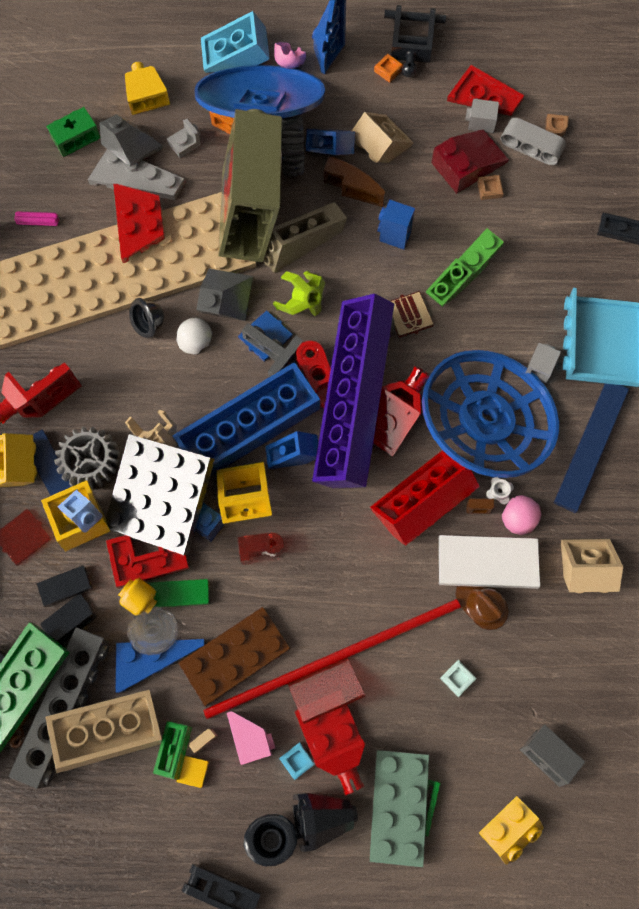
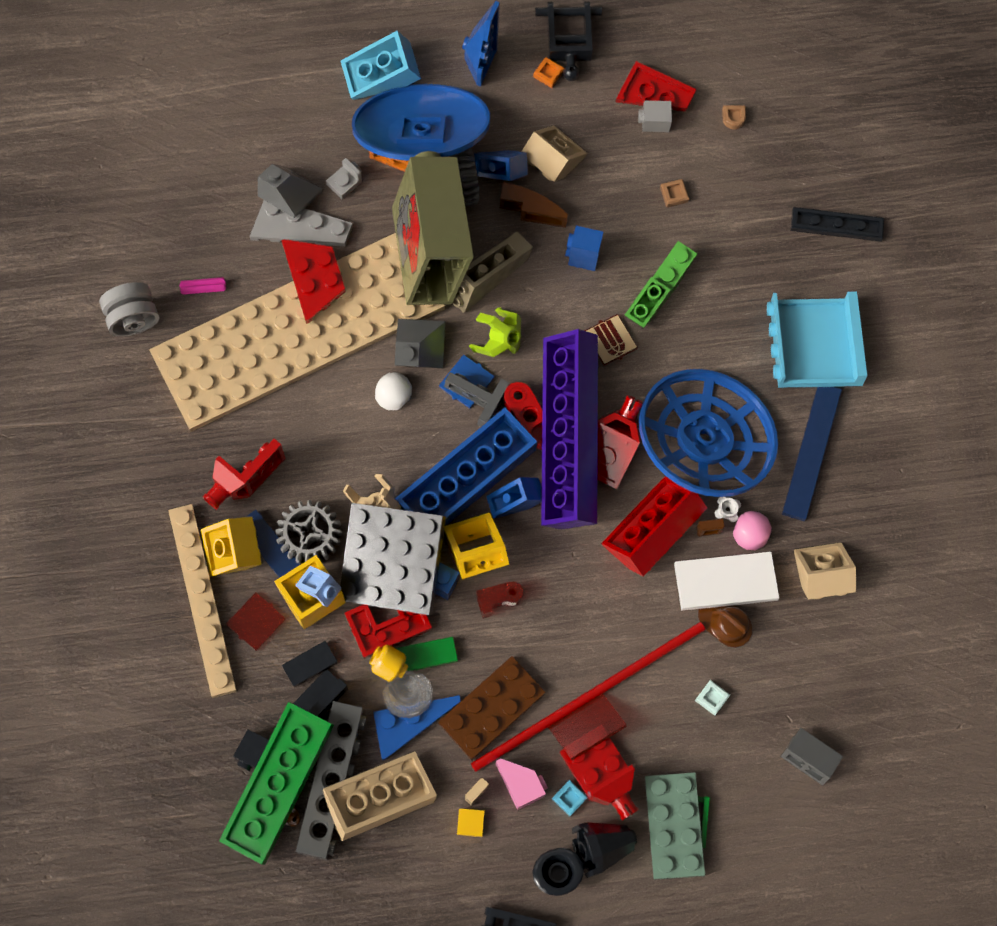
camera: 15 degrees left, 0 degrees up
green brick [46,107,101,157] -> none
yellow torso [125,62,170,115] -> none
black hat [129,298,164,338] -> none
green tile [153,721,192,780] -> none
bright pink hair [274,42,306,69] -> none
dark red slope [431,130,509,194] -> none
yellow bracket [479,796,544,865] -> none
light grey beam [500,118,566,165] -> none
light grey brick [525,343,561,384] -> none

